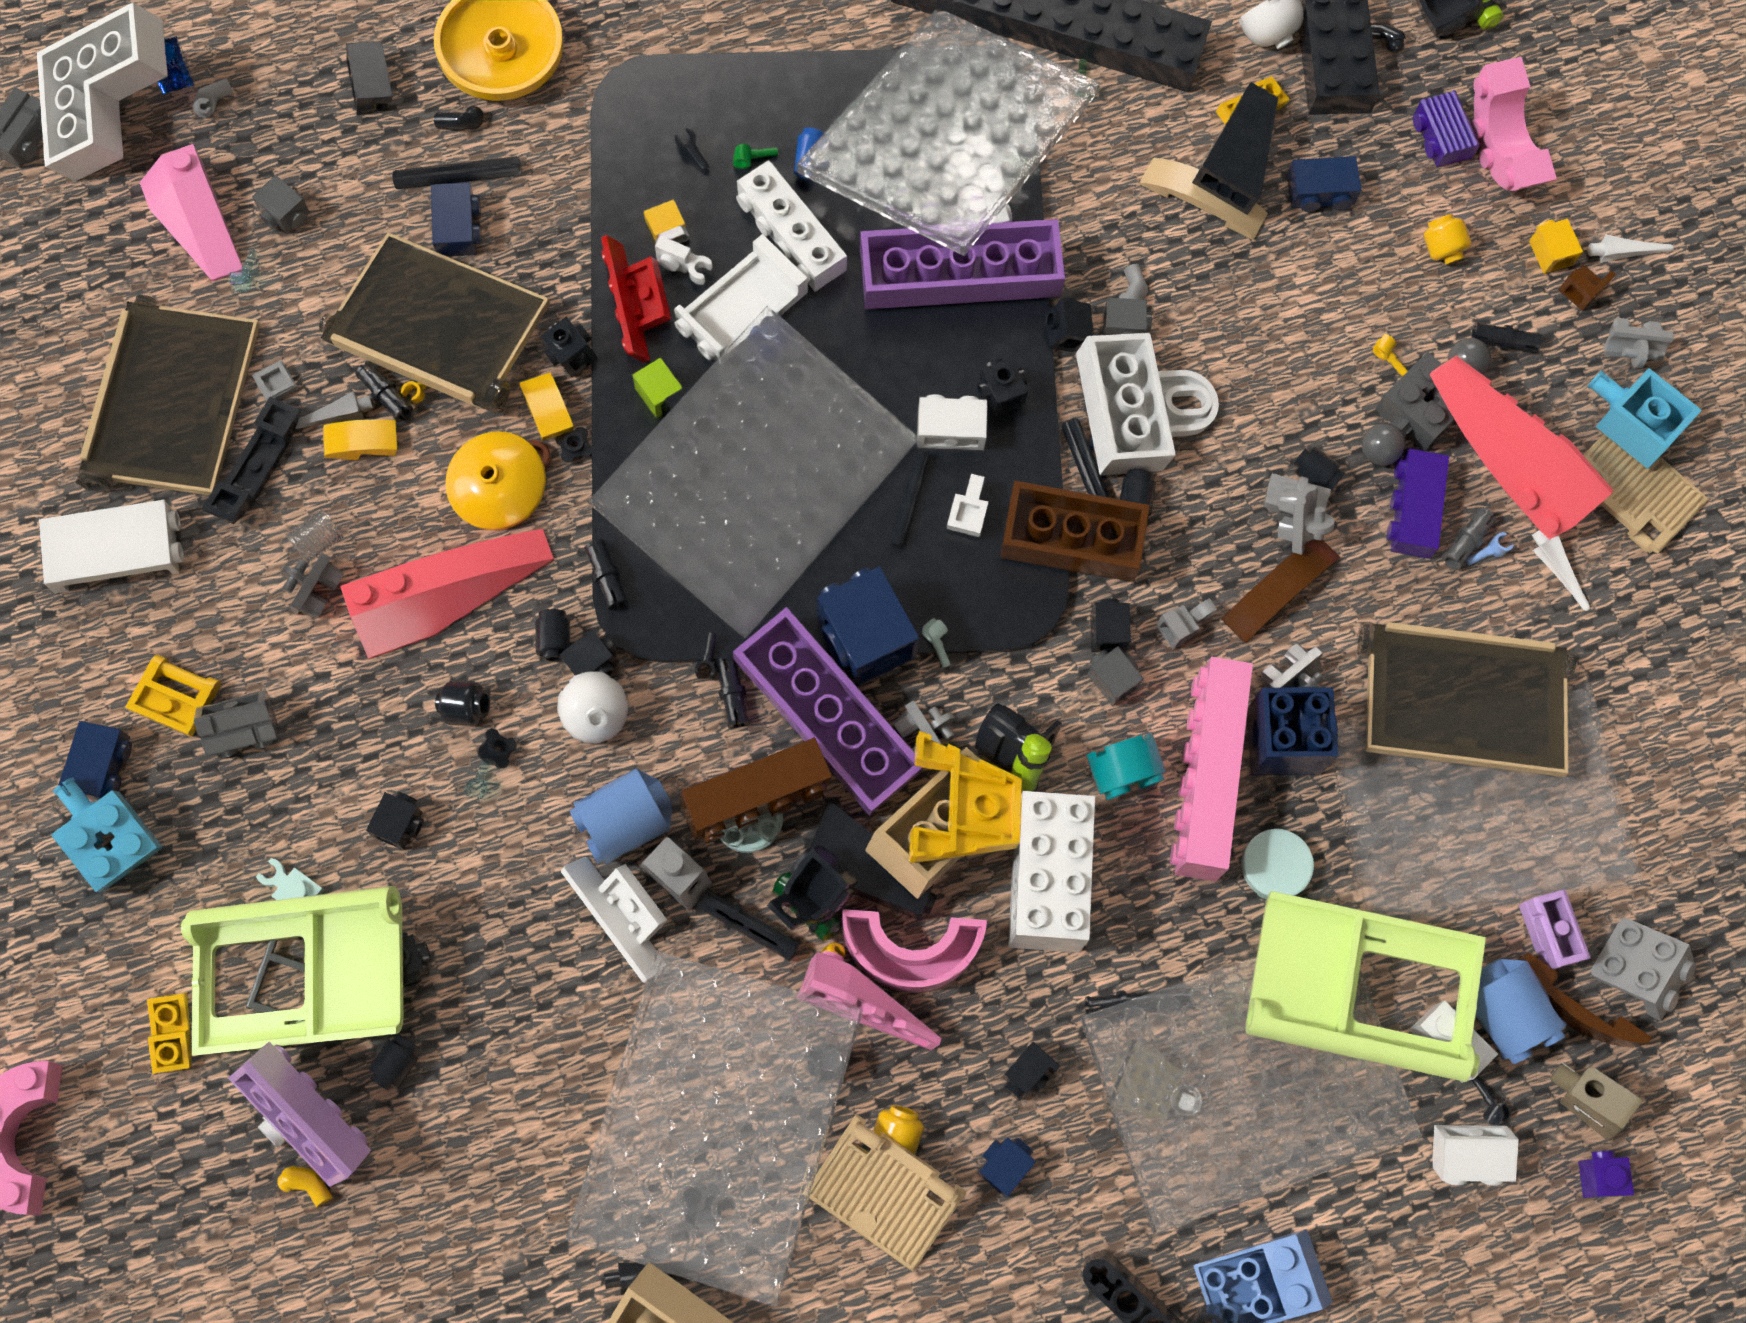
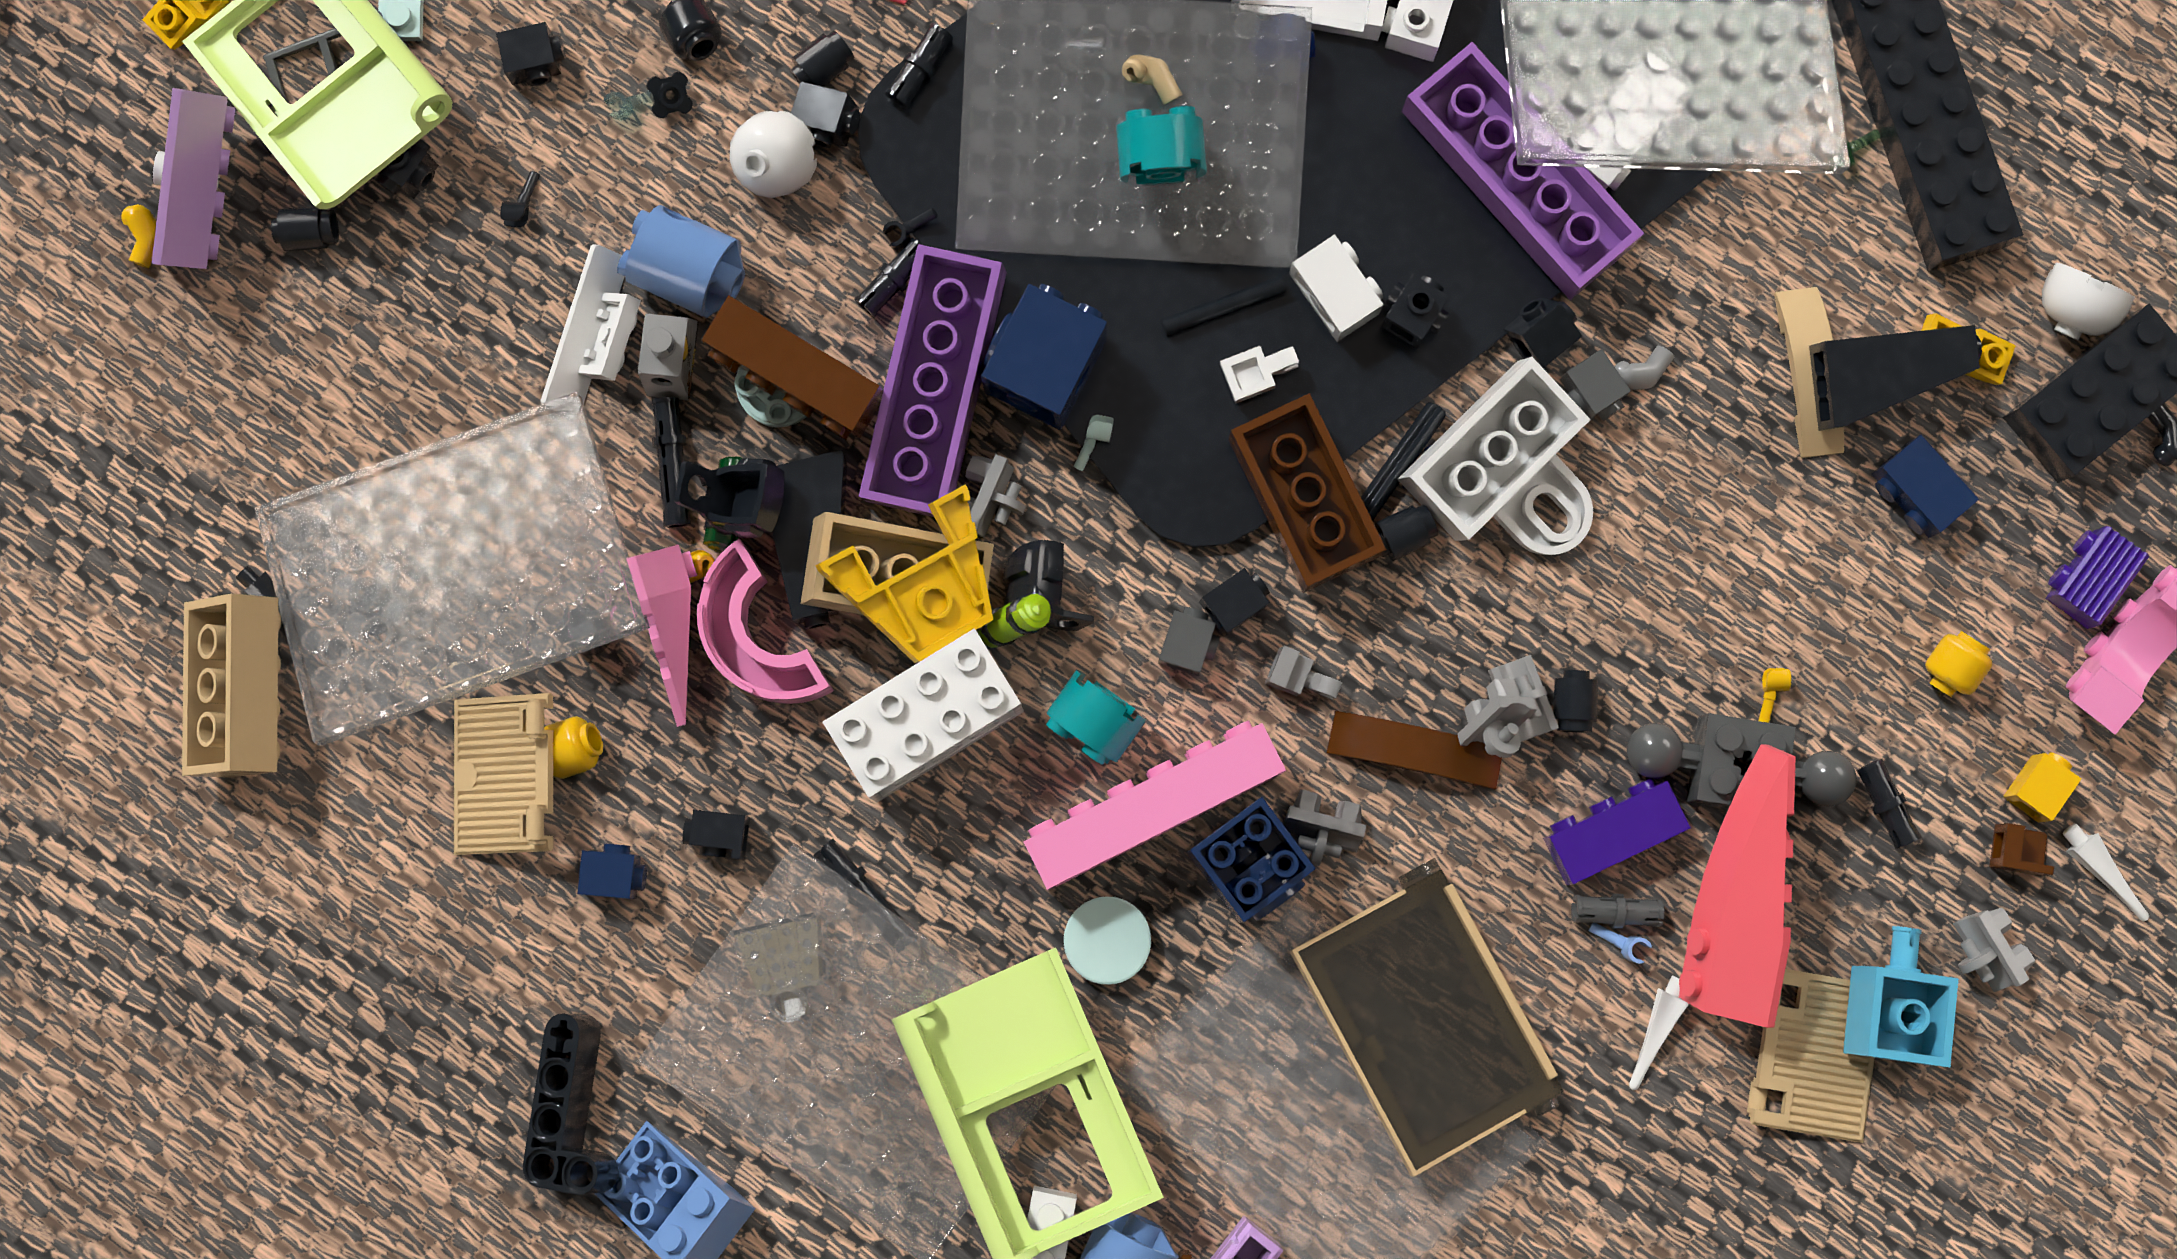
camera: 60 degrees right, 10 degrees up
none -> black hand [500,171,540,227]
none -> teal brick [1116,106,1207,185]
none -> tan arm [1122,54,1183,105]

